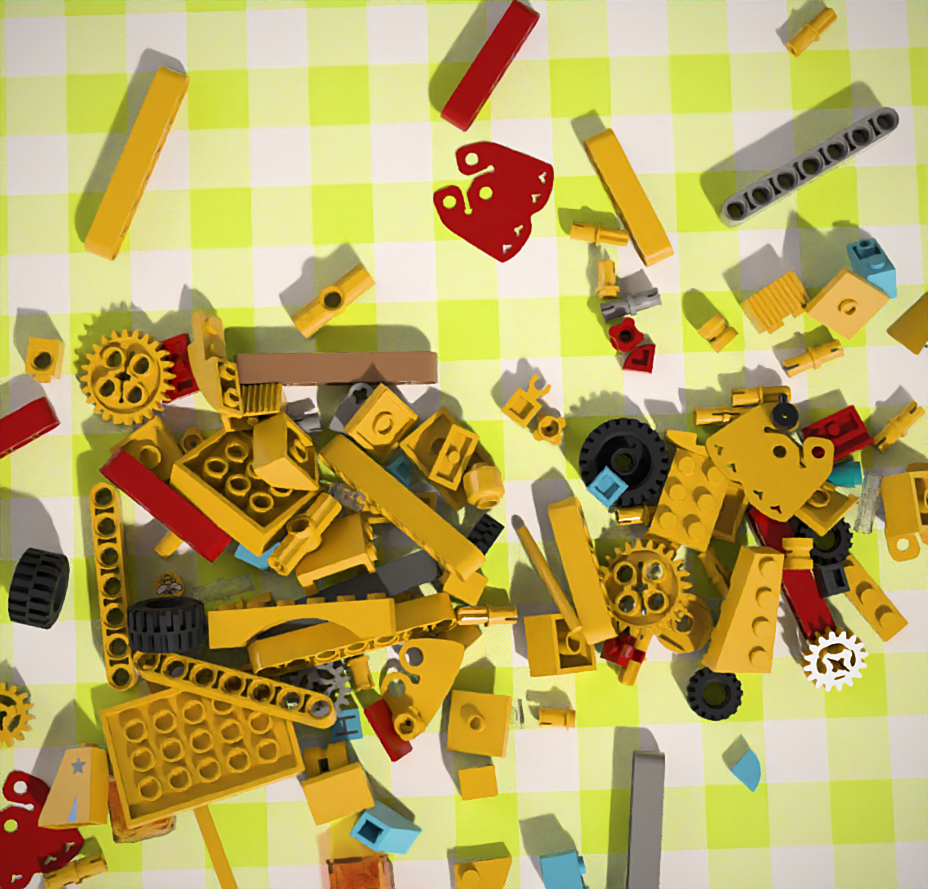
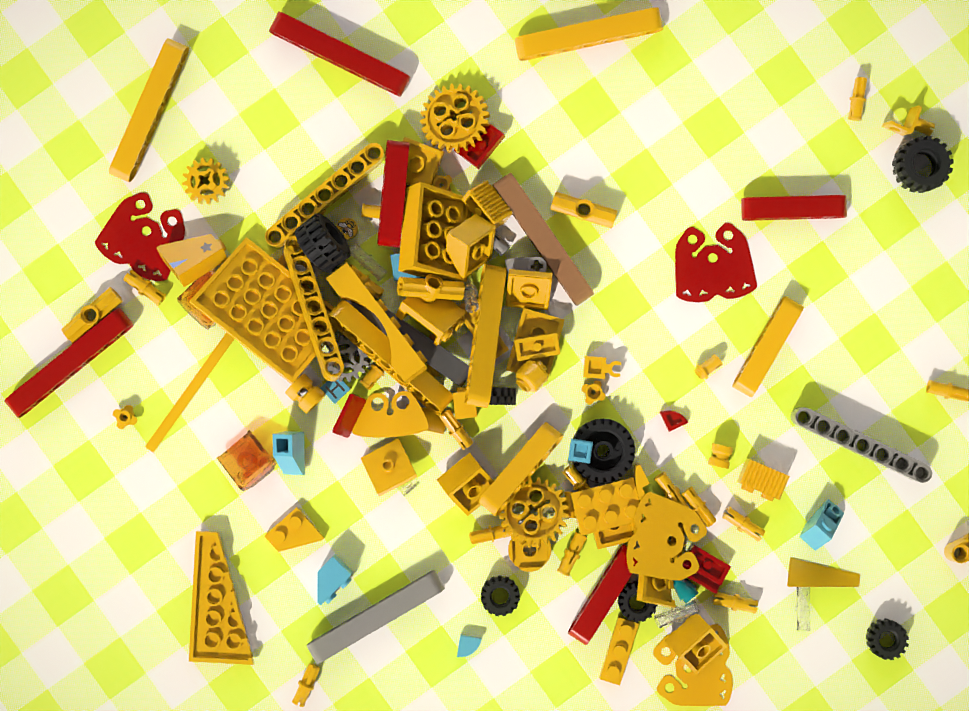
camera: 60 degrees right, 5 degrees up
black tyre [8,547,70,630] -> none
yellow brick [25,337,65,383] -> none
yellow slope [187,310,244,418] -> none
yellow slope [301,762,375,826] -> none
medium azure tile [385,454,412,489] -> none
yellow plate [392,705,426,741] -> none
yellow panel [458,764,498,801] -> none
yellow bar [517,526,582,633] -> none
yellow pin [539,706,576,731] -> none
yellow axle [570,220,630,246] -> none
light grey pin [600,287,662,322] -> none
red plate [600,633,646,668] -> none
red brick [608,317,644,353] -> none
yellow wedge [701,546,784,674] -> none
black piece [770,394,799,431] -> none
yellow wheel [782,538,813,570] -> none
gear [800,626,868,691] -> none
yellow plate [804,266,890,340] -> none
black tile [812,562,850,599] -> none

